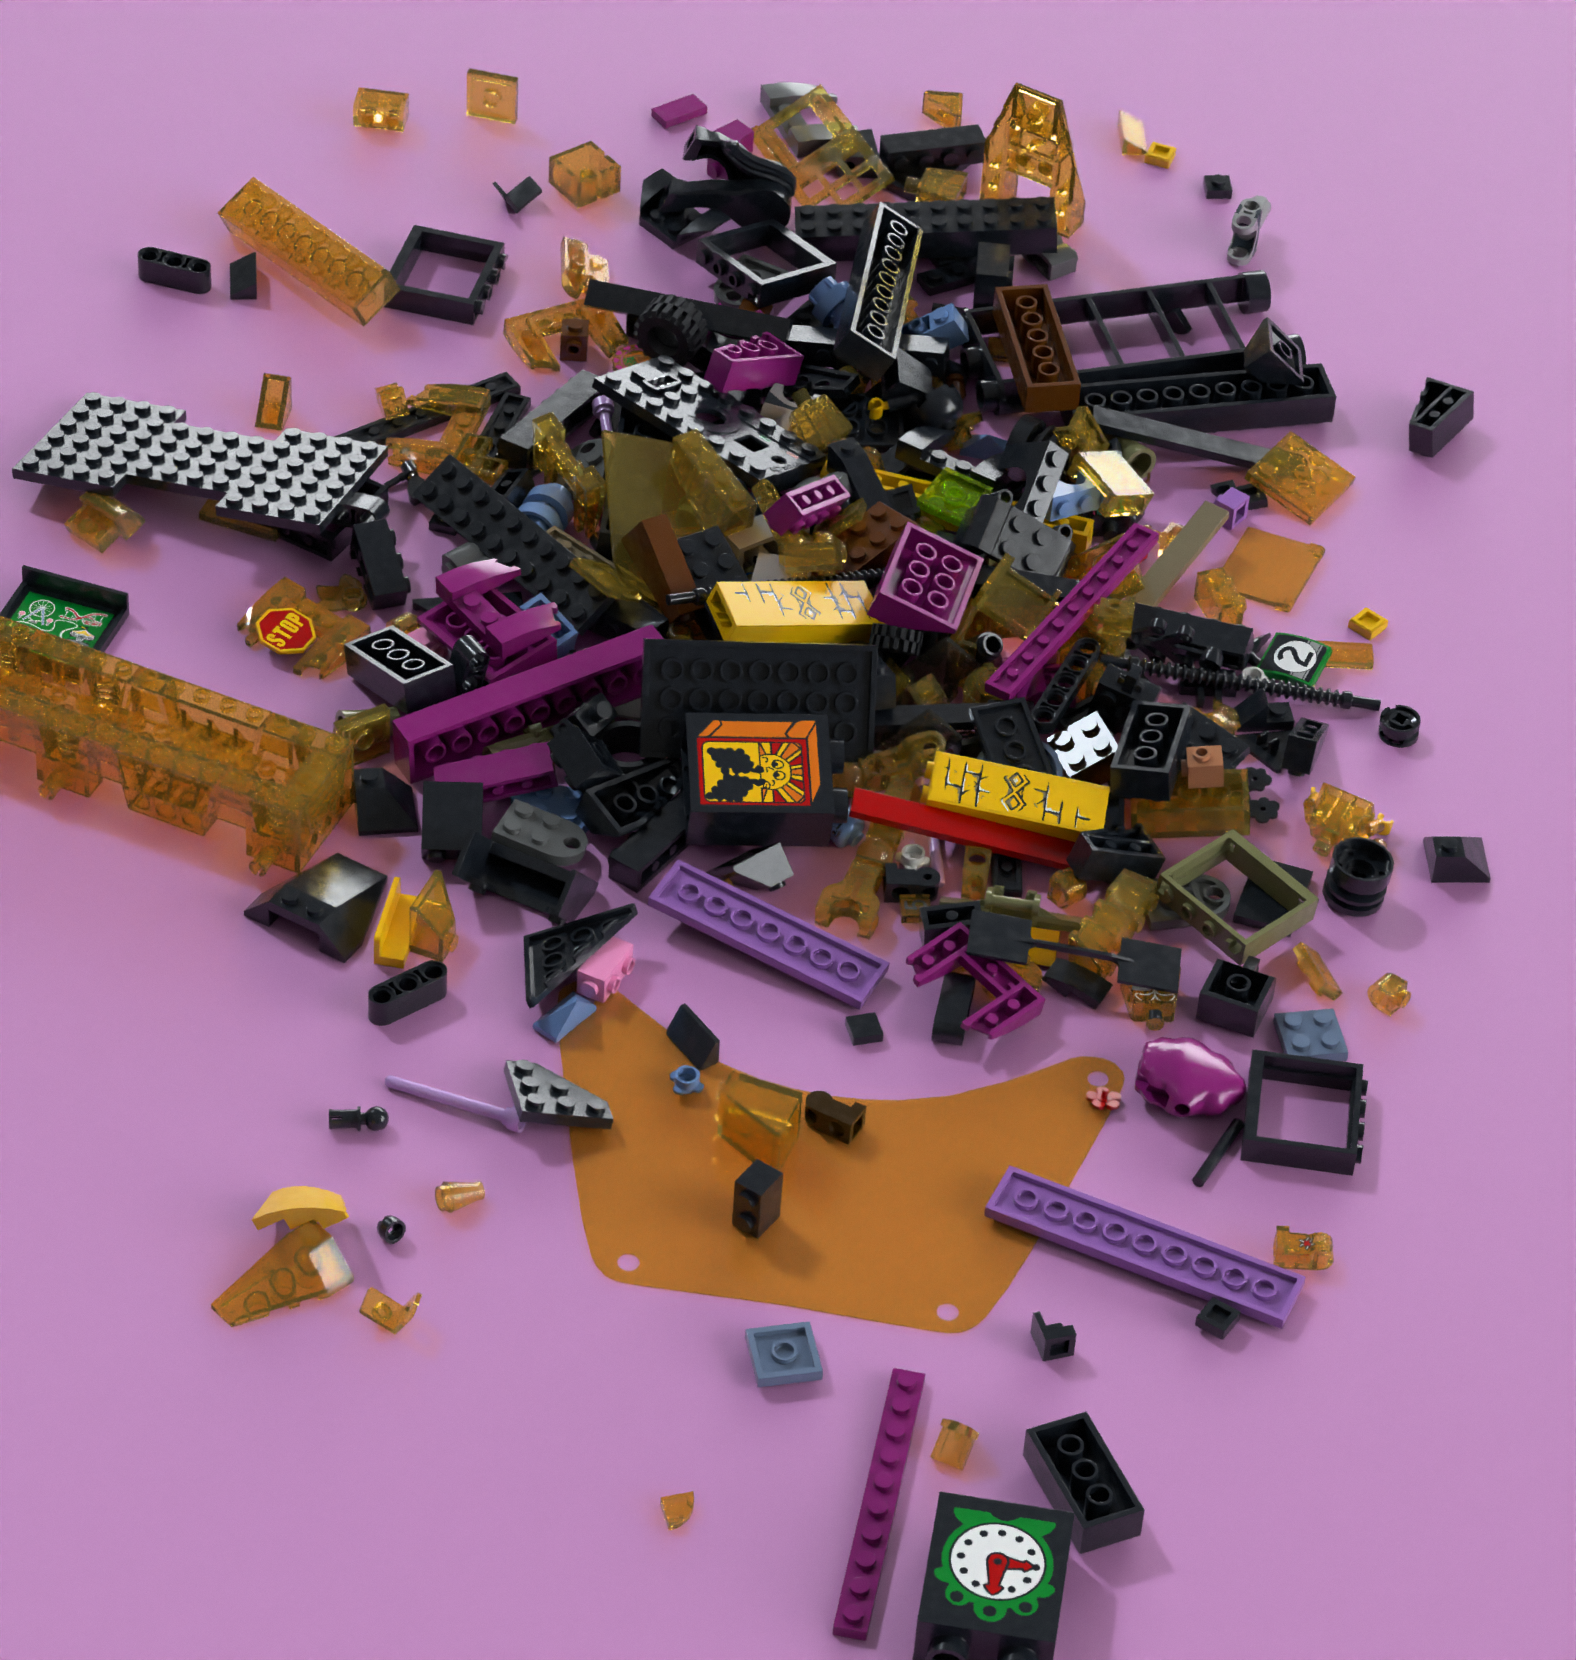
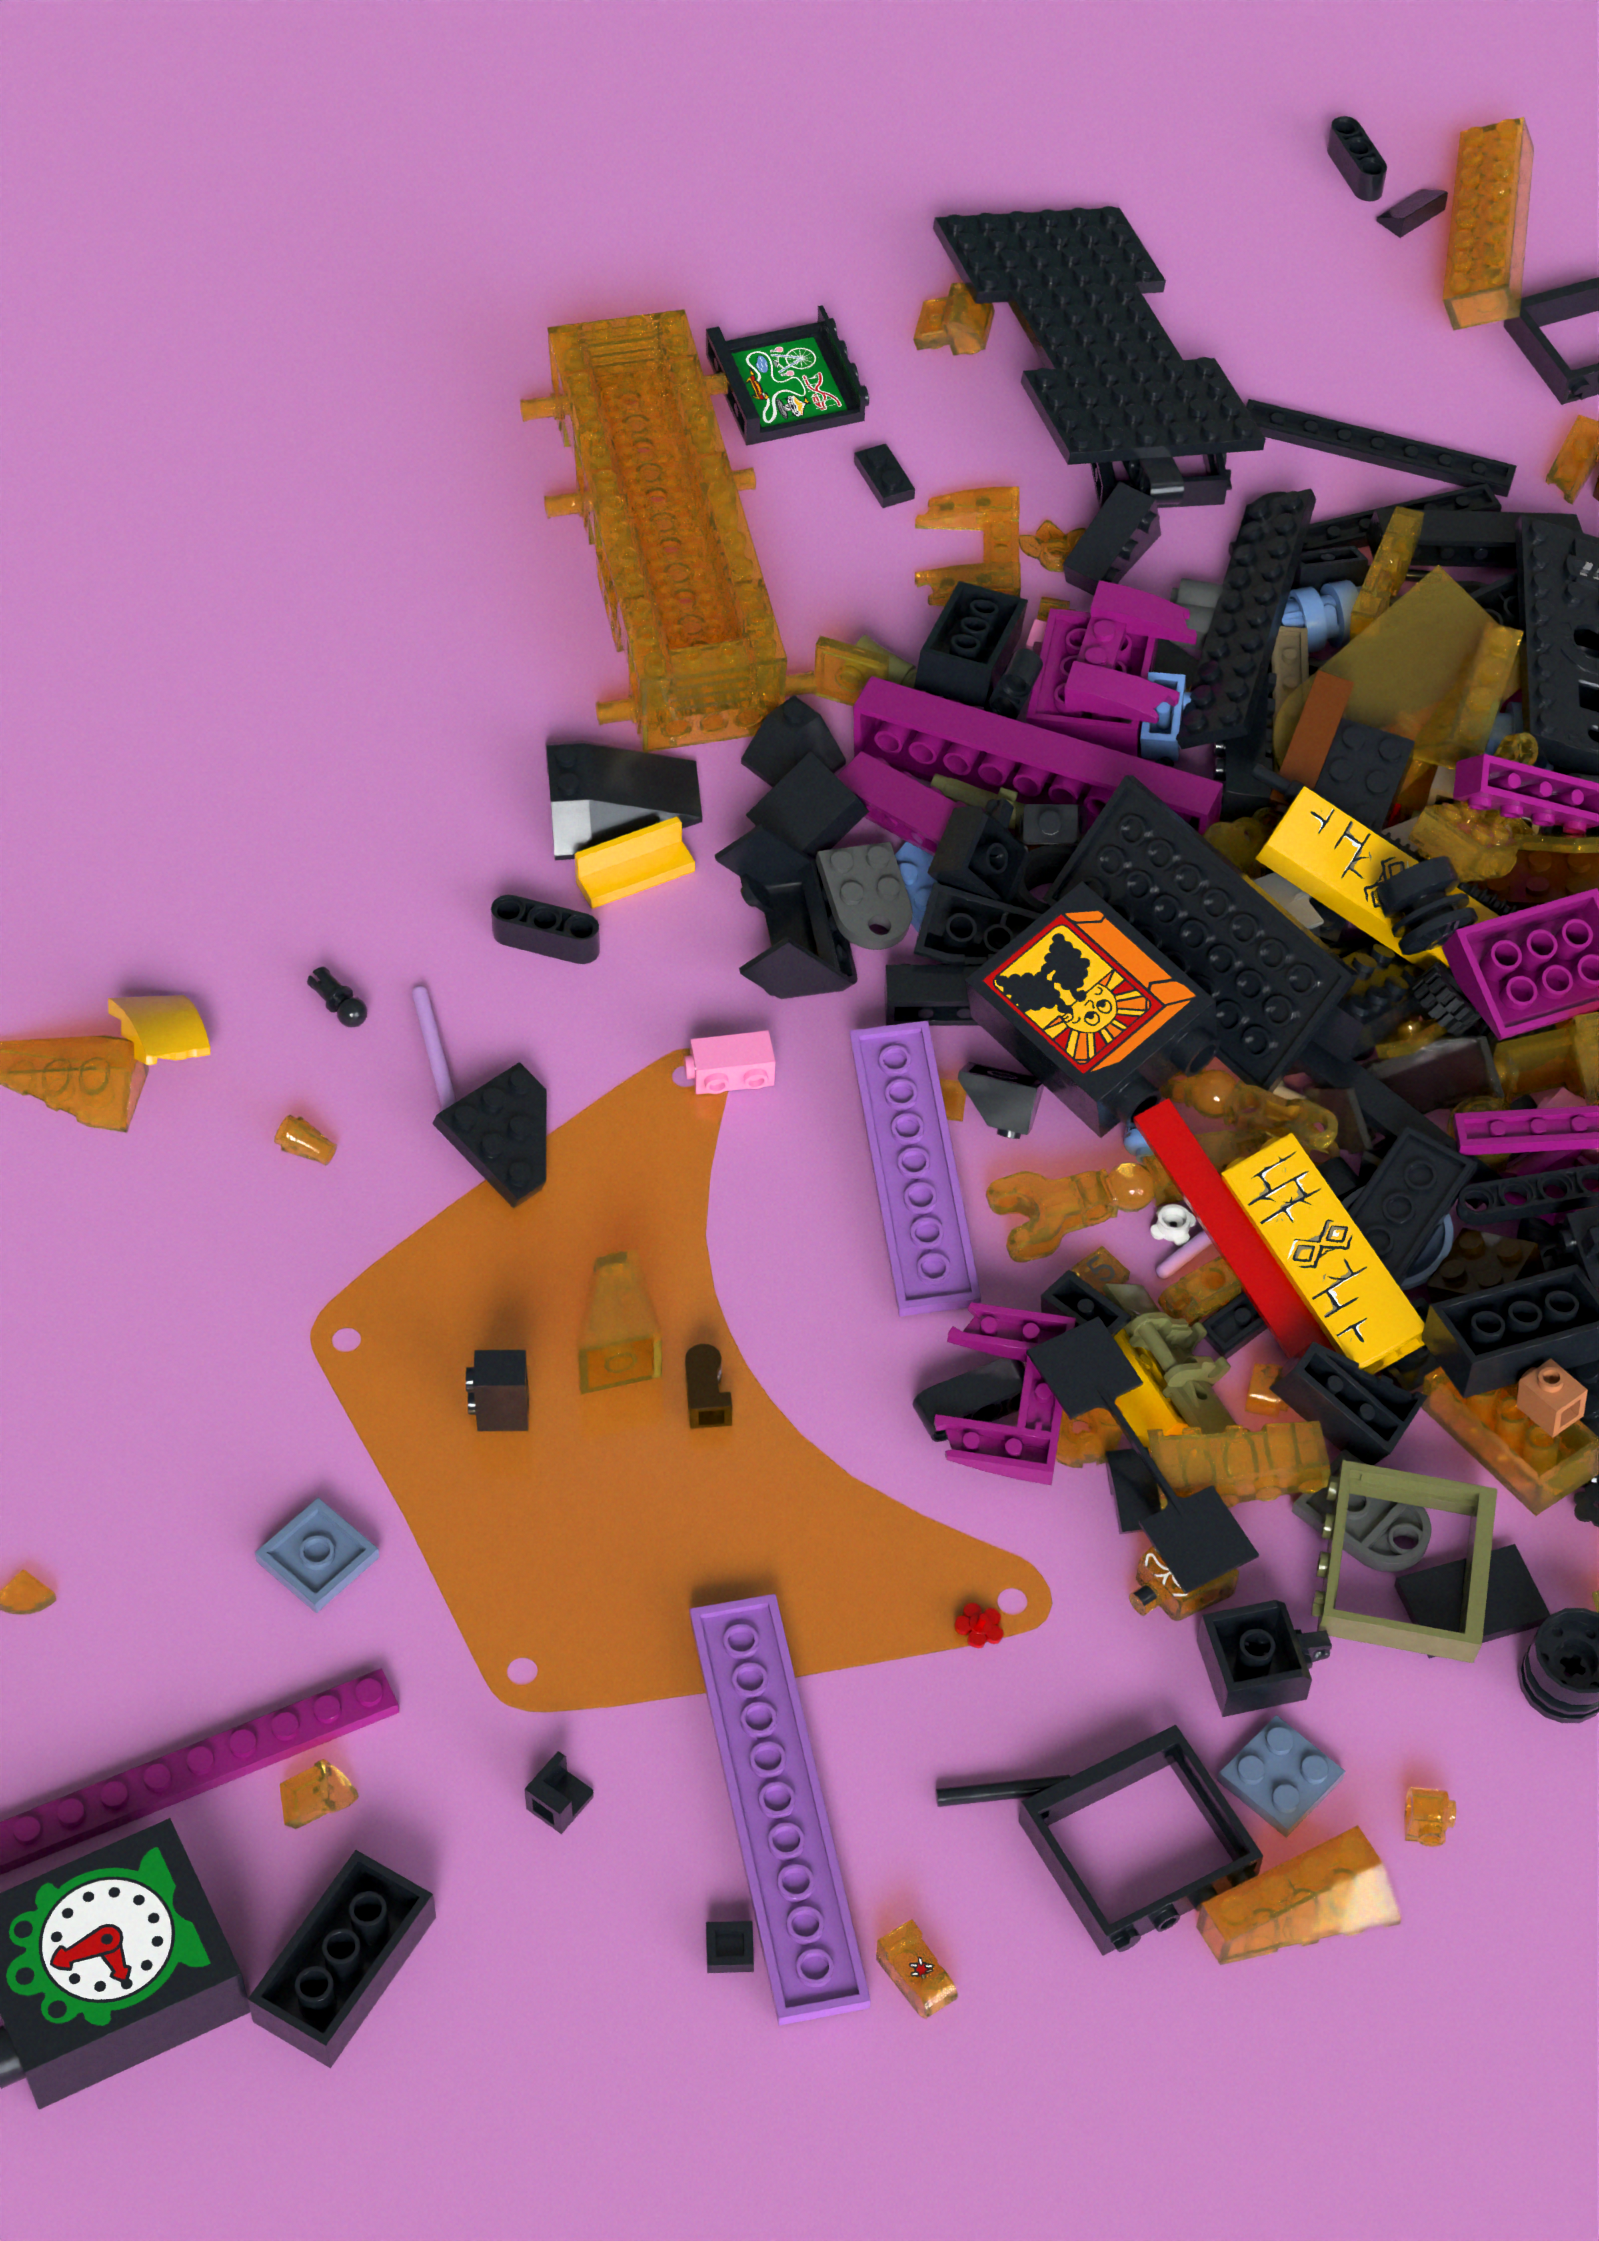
camera: 55 degrees right, 10 degrees up
clear yellow slope [255,373,292,431] -> none
piece [255,608,316,655] -> none
clear yellow bracket [359,1287,422,1335] -> none
clear yellow leg [375,383,410,421] -> none
black hinge [377,1215,406,1244] -> none
black hand [384,460,419,489] -> none
clear yellow wedge [385,384,491,475] -> none
clear yellow slope [409,869,459,962] -> none
clear yellow brick [453,433,508,486] -> none
black tile [523,903,638,1009] -> none
medium blue slope [533,991,597,1043] -> none
clear yellow tile [569,557,643,603] -> none
black slope [666,1003,720,1070] -> none
medium blue plate [670,1065,704,1095] -> none
black tile [845,1012,883,1046] -> none
black leg [882,863,940,903] -> none
clear yellow brick [907,673,950,705] -> none
black brick [963,632,1003,665] -> none
magenta piece [1135,1037,1247,1117] -> none
clear yellow plate [1292,942,1343,1001] -> none
none -> black plate [854,444,915,508]
none -> clear yellow wedge [1196,1825,1401,1965]
none -> black wheel [1374,856,1478,955]

